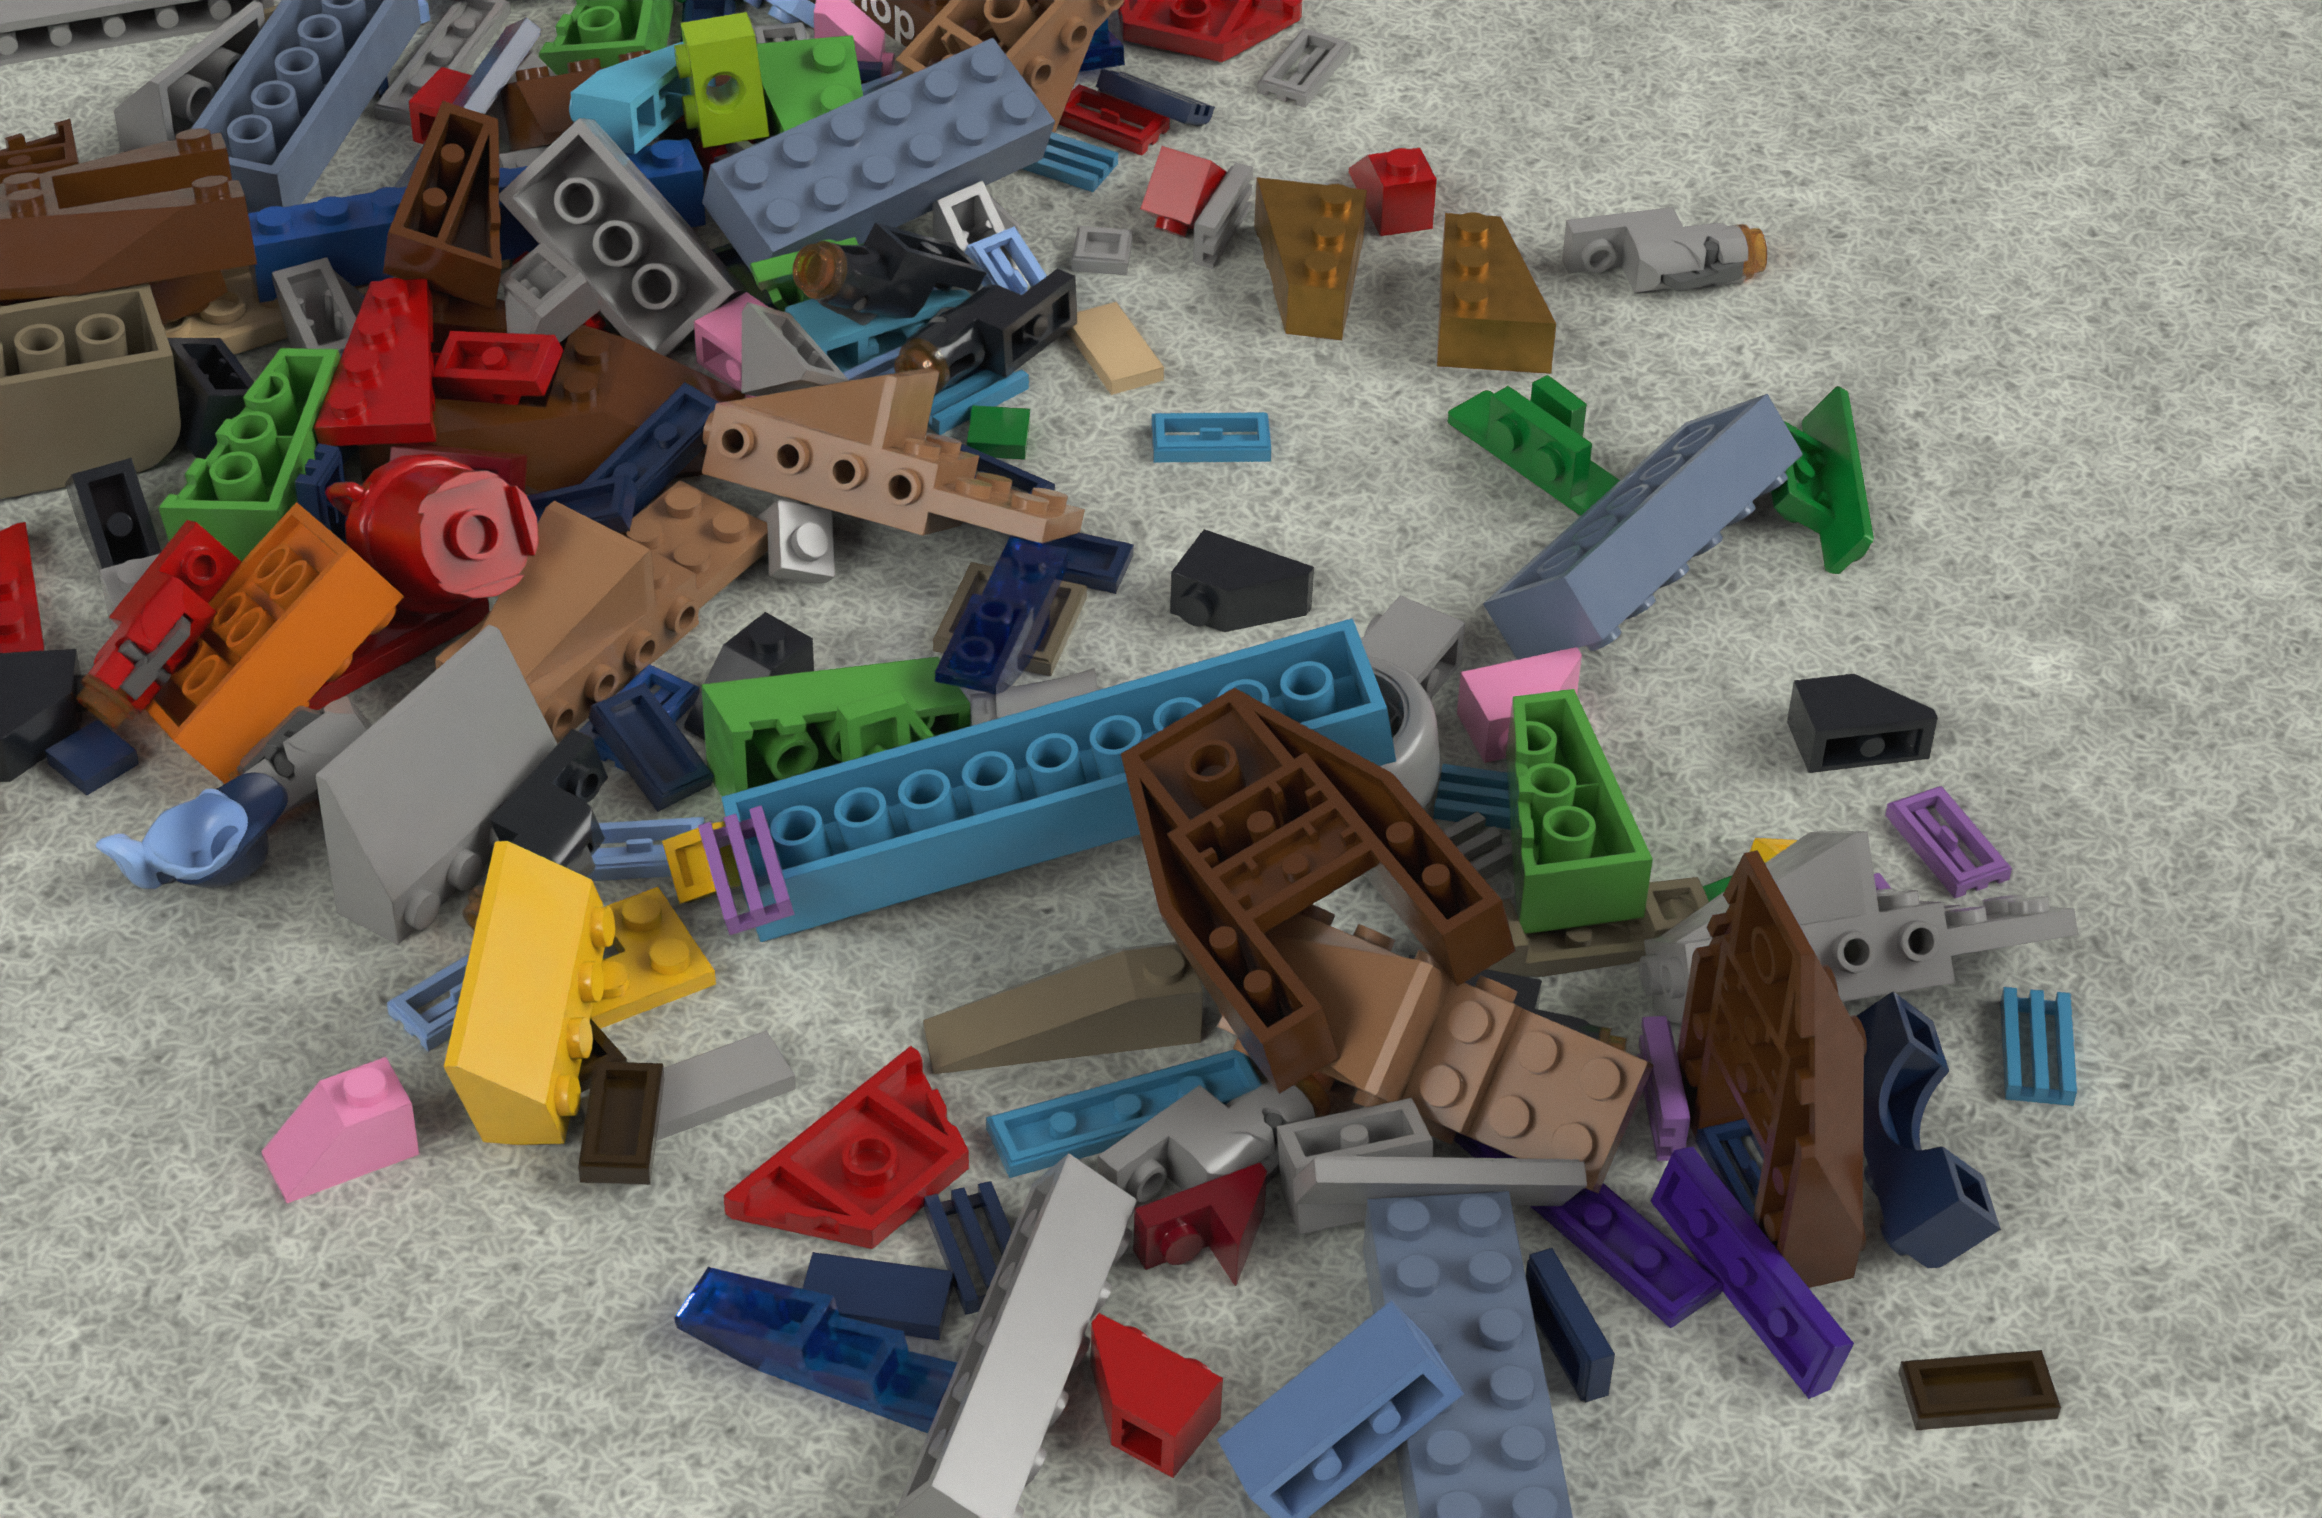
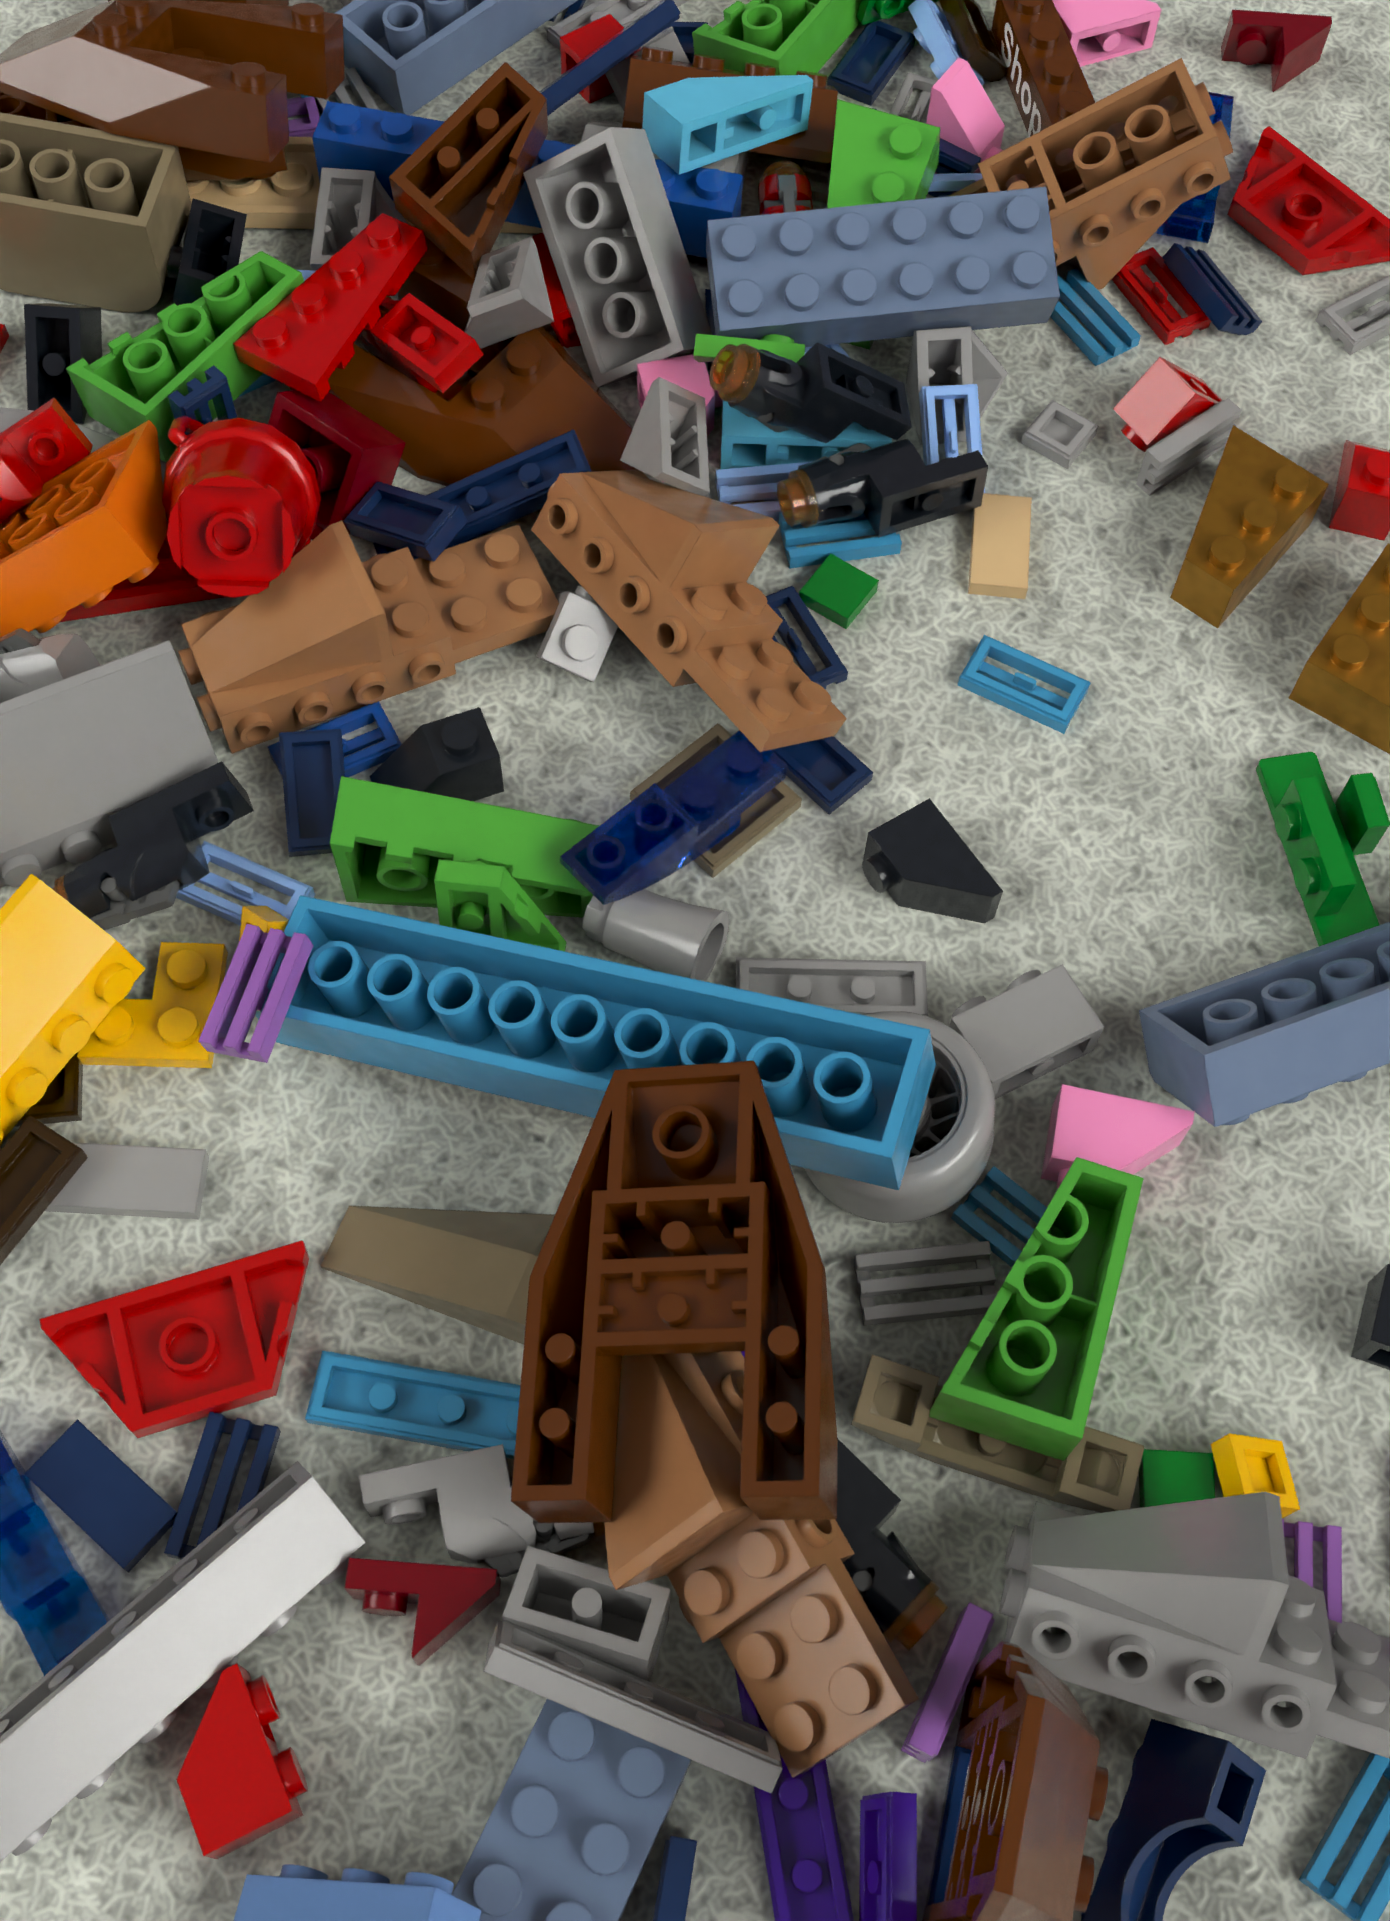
camera: 30 degrees right, 20 degrees up
lime brick [674,12,769,148] -> none

